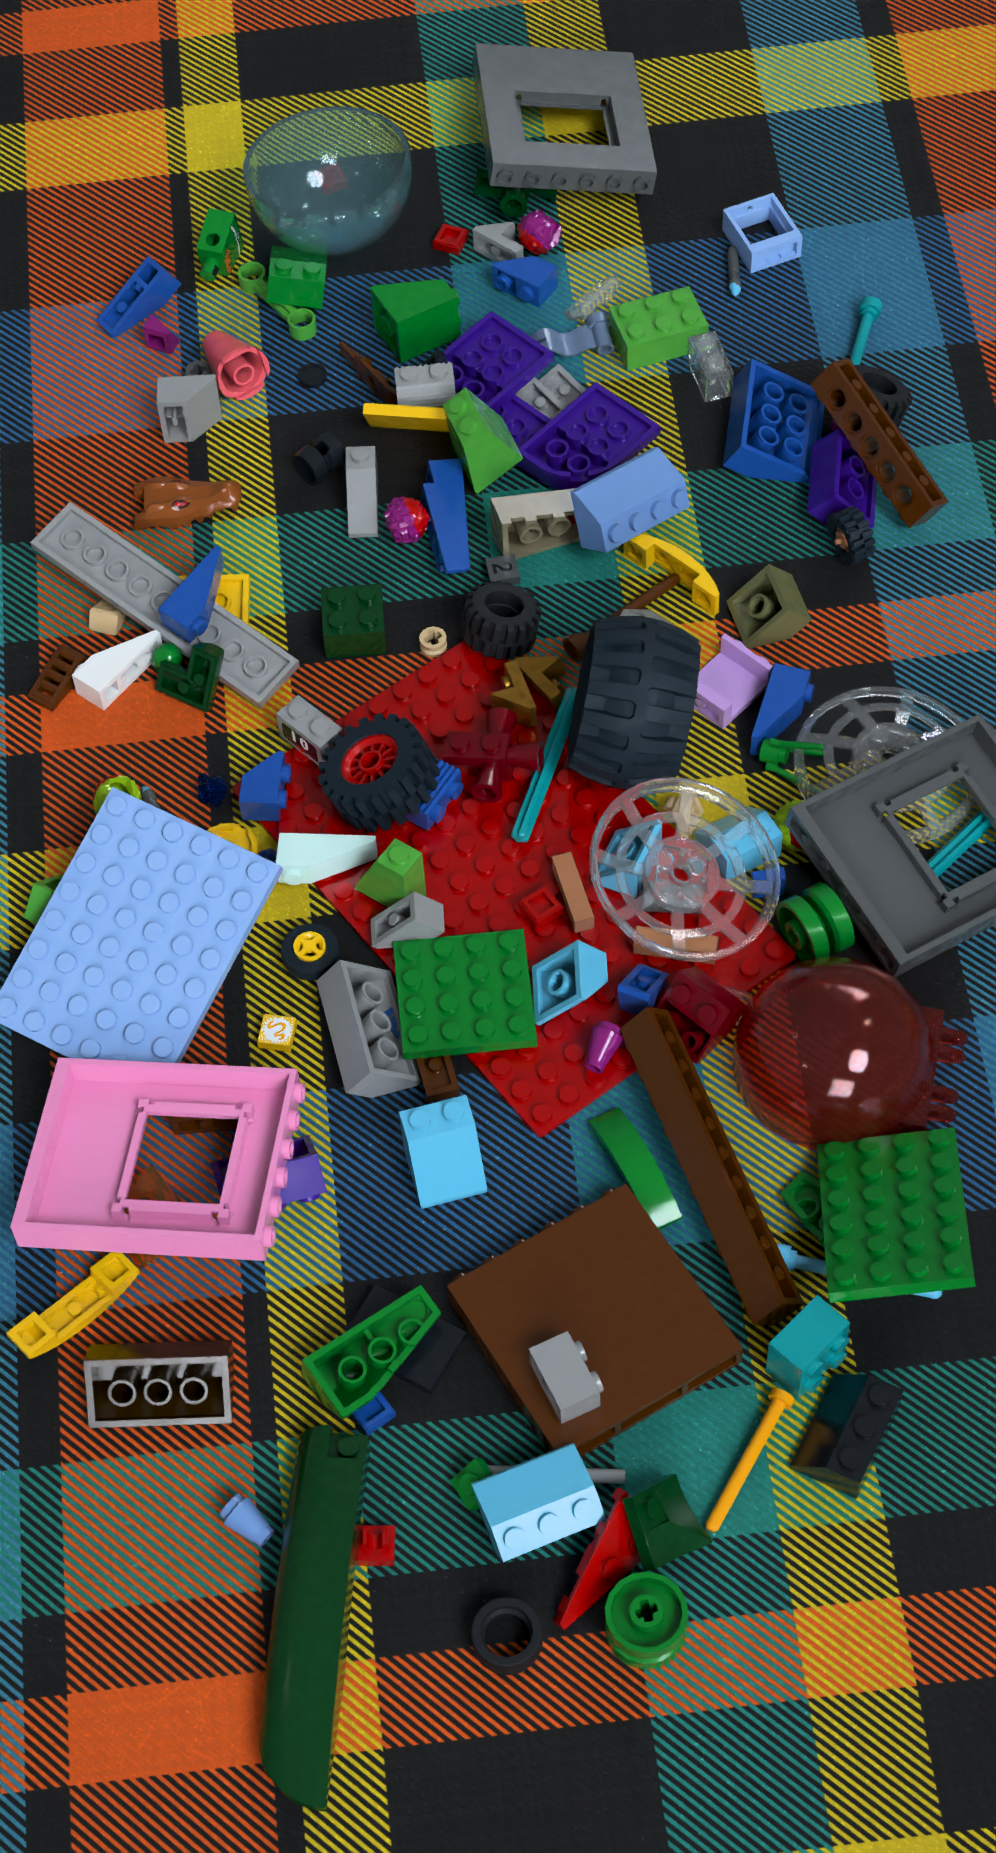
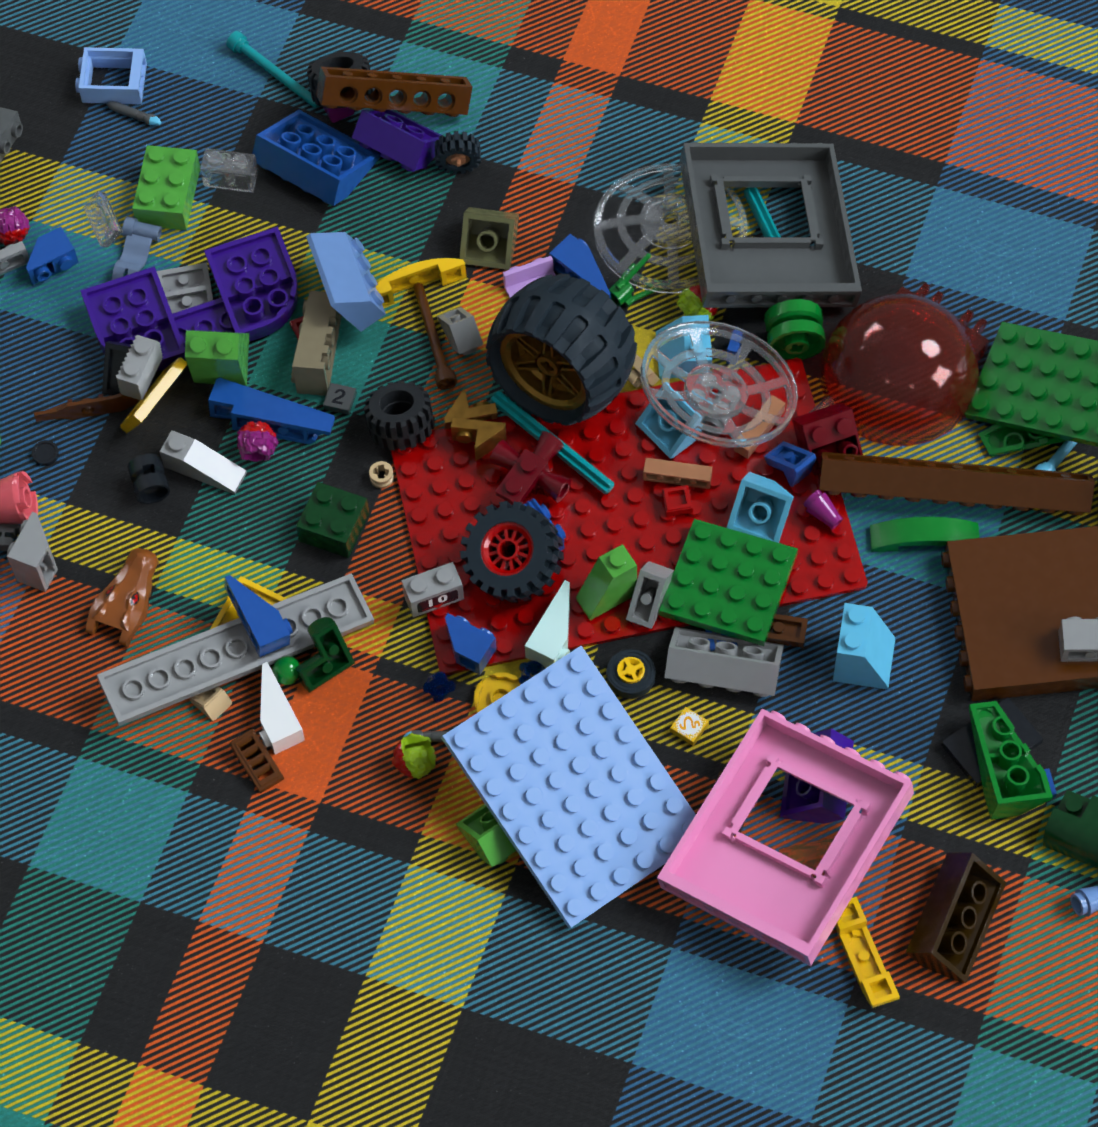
camera: 65 degrees left, 5 degrees up
green slope [370,279,462,363] -> none

